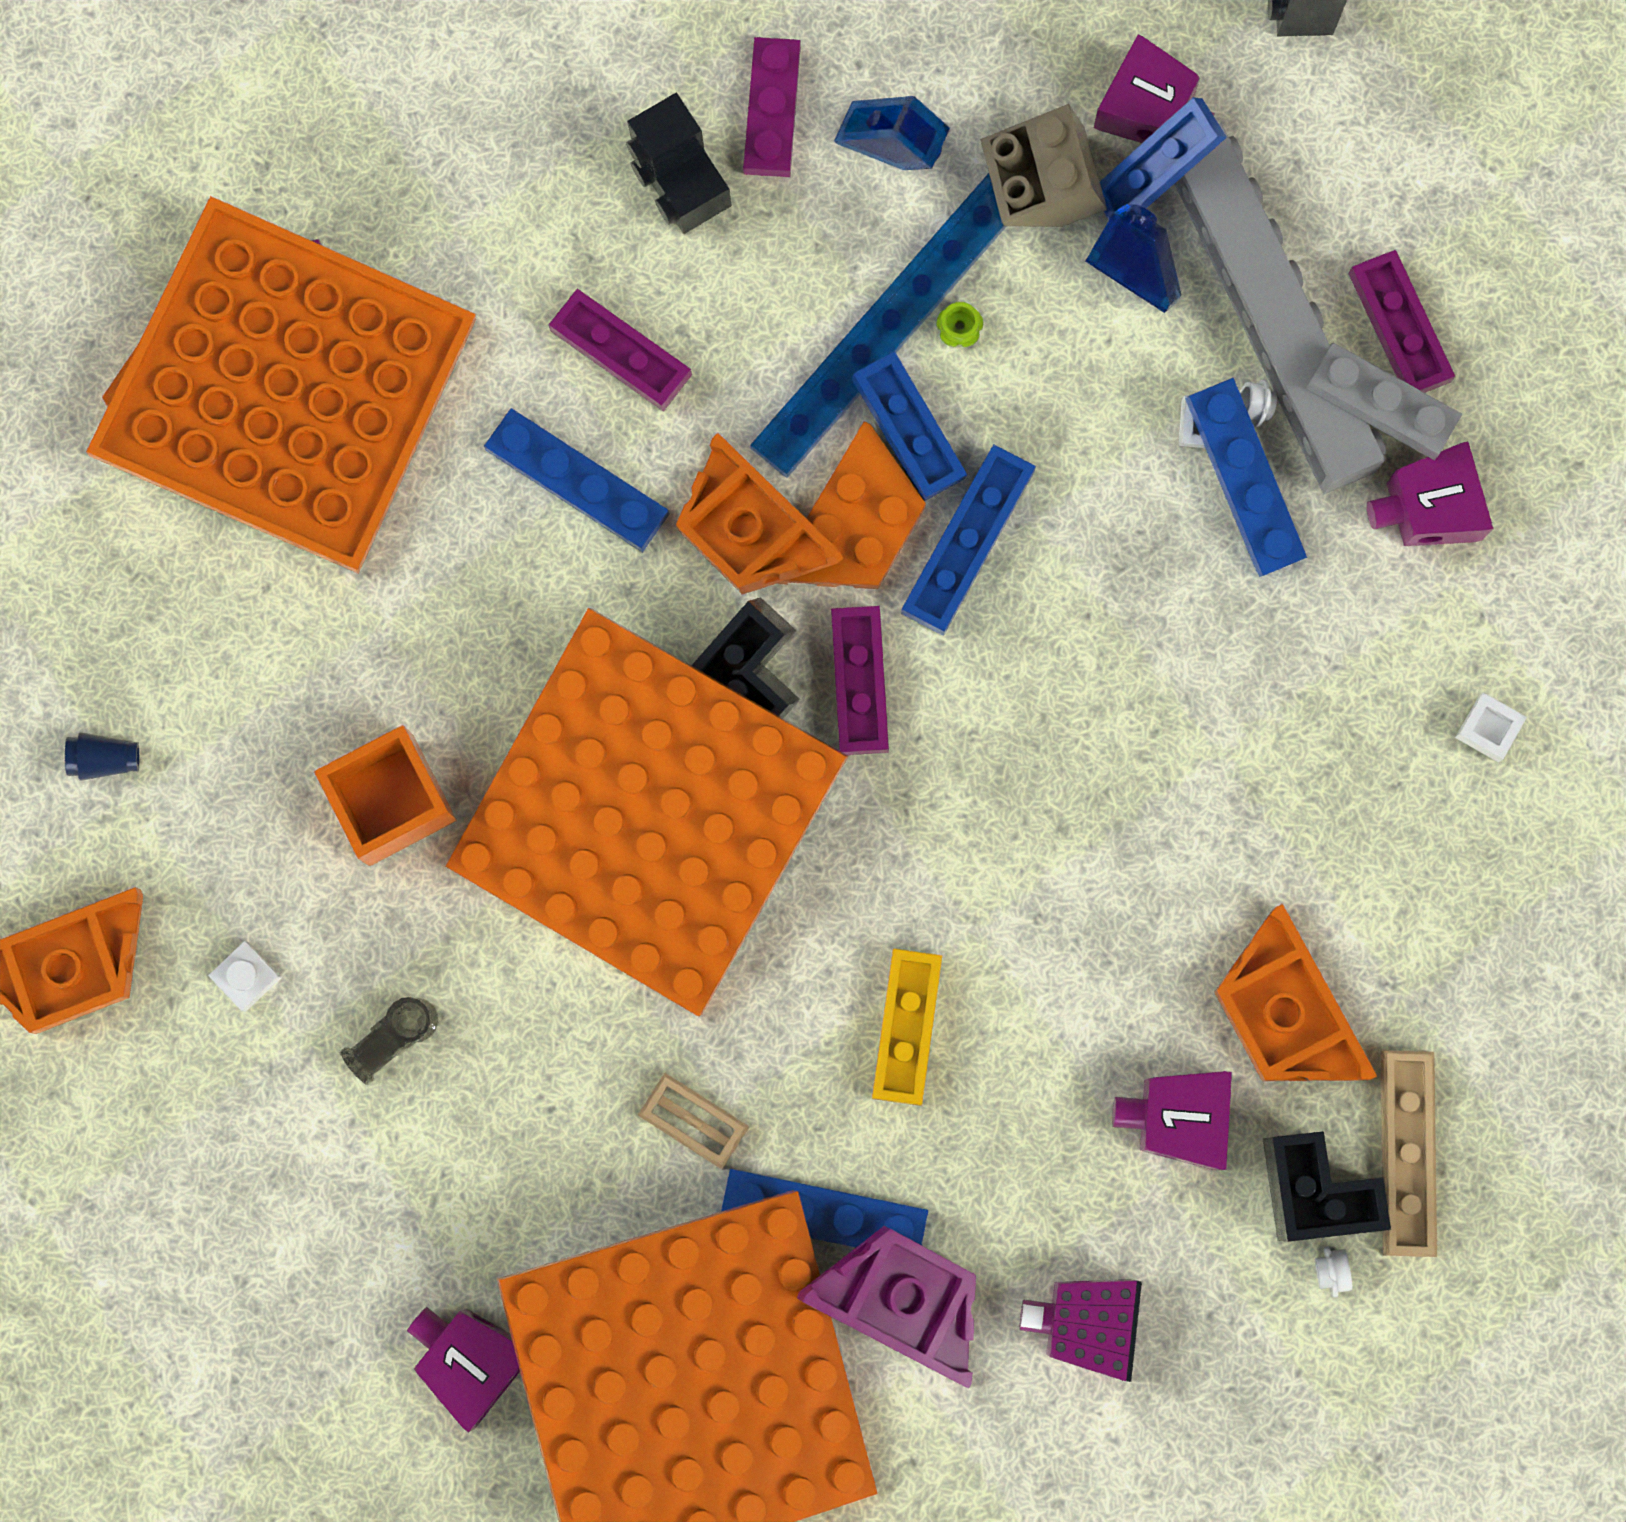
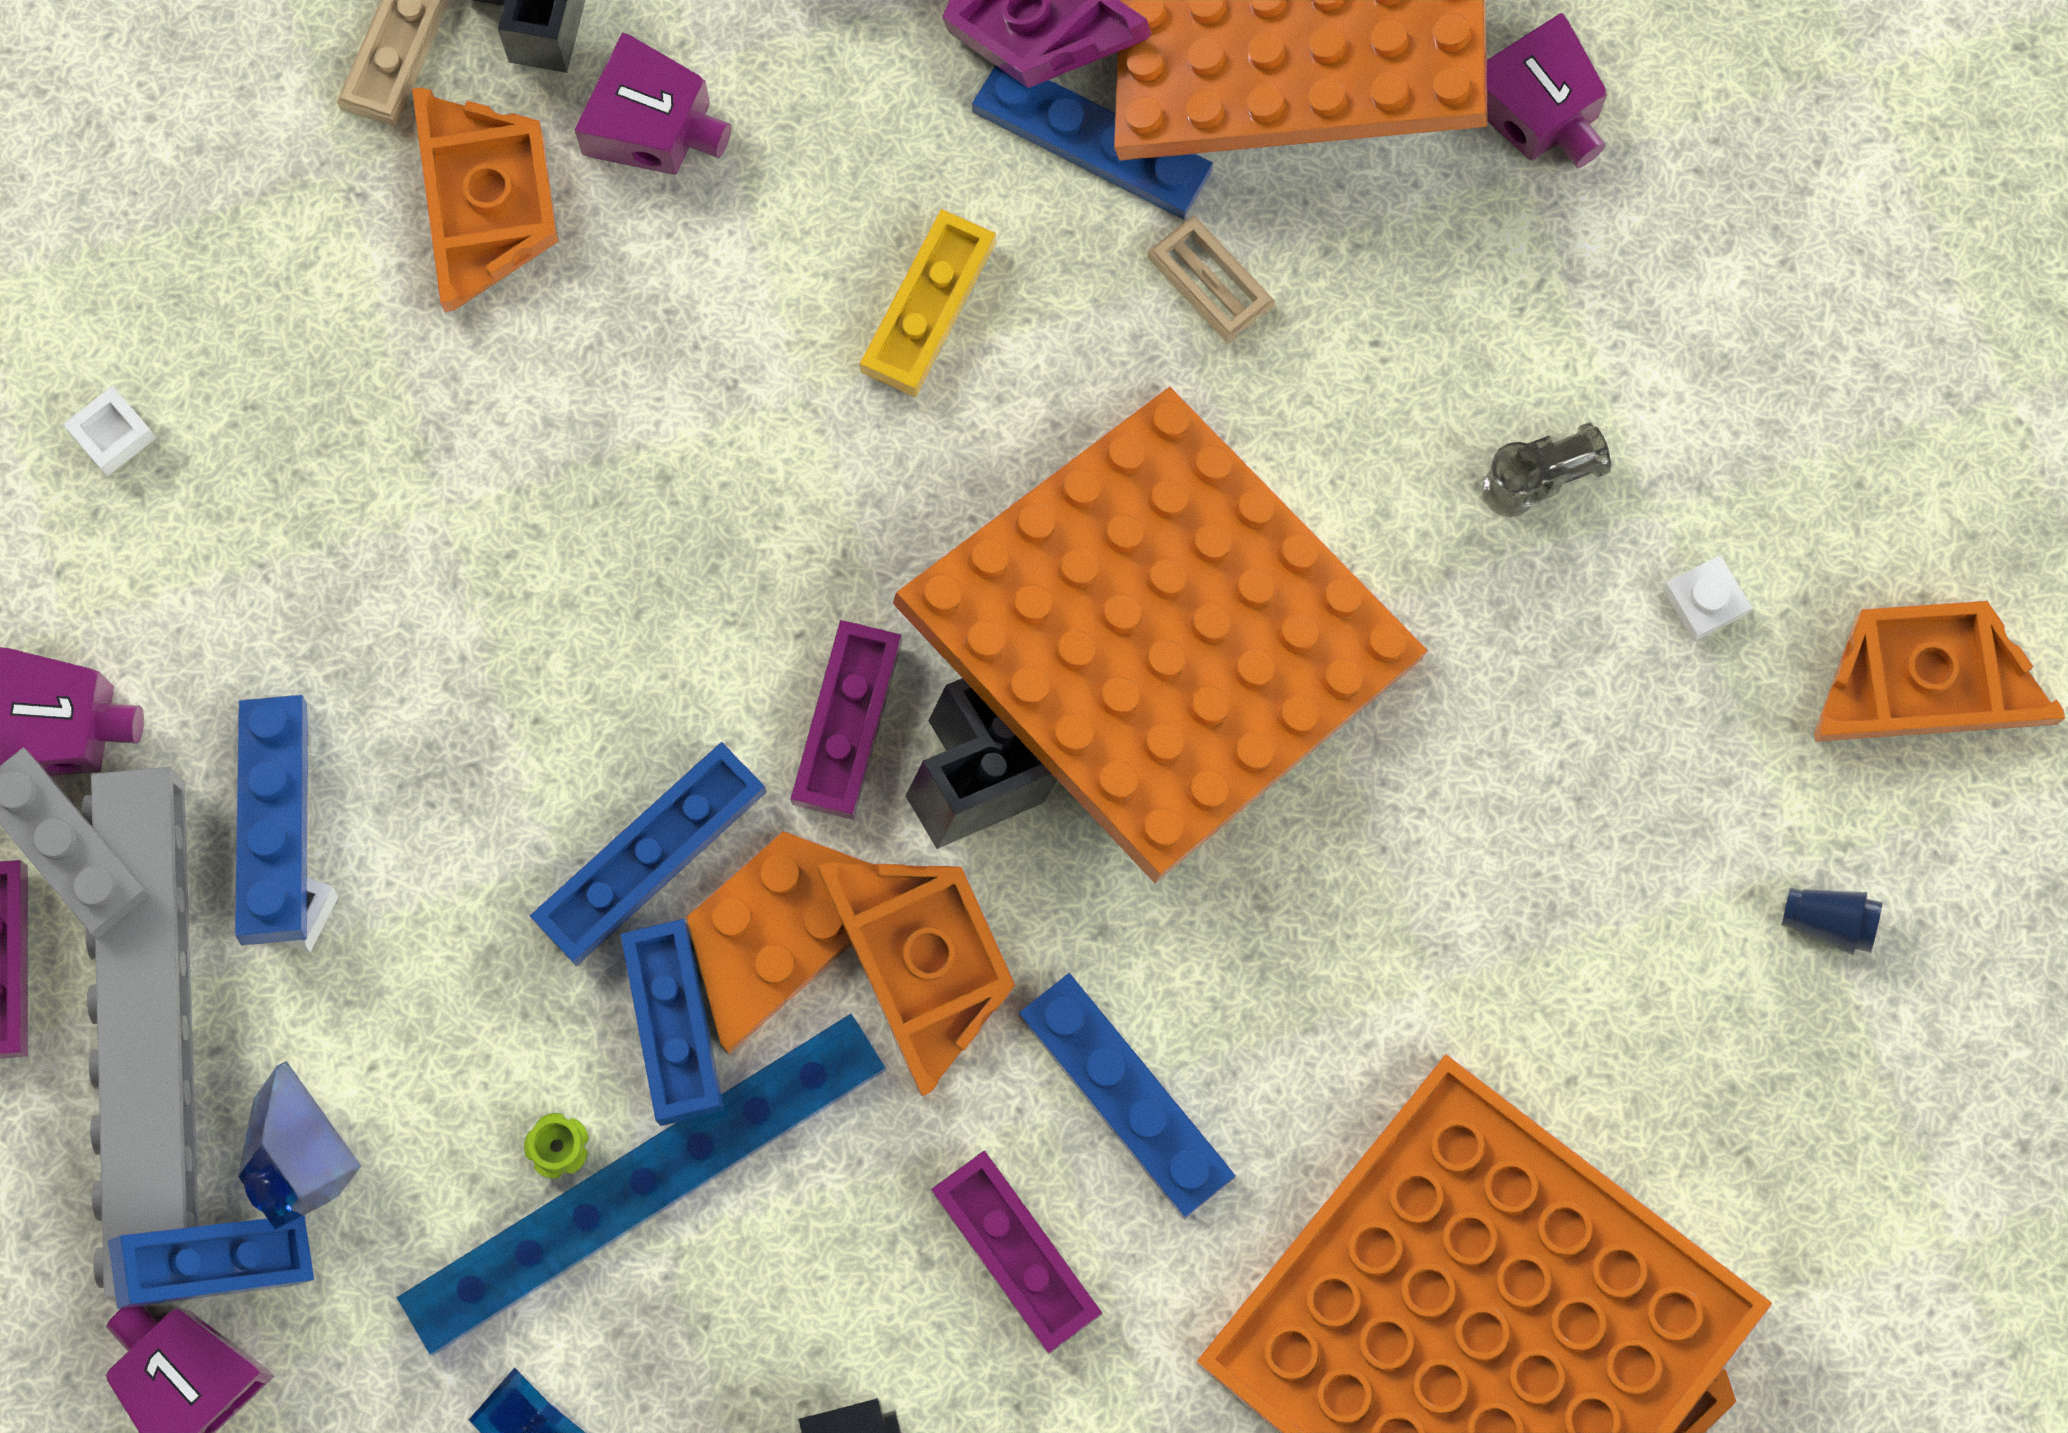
camera: 170 degrees left, 5 degrees down
orange piece [314,725,457,866] -> none
dark tan slope [980,104,1107,227] -> none
white plate [1240,380,1277,427] -> none

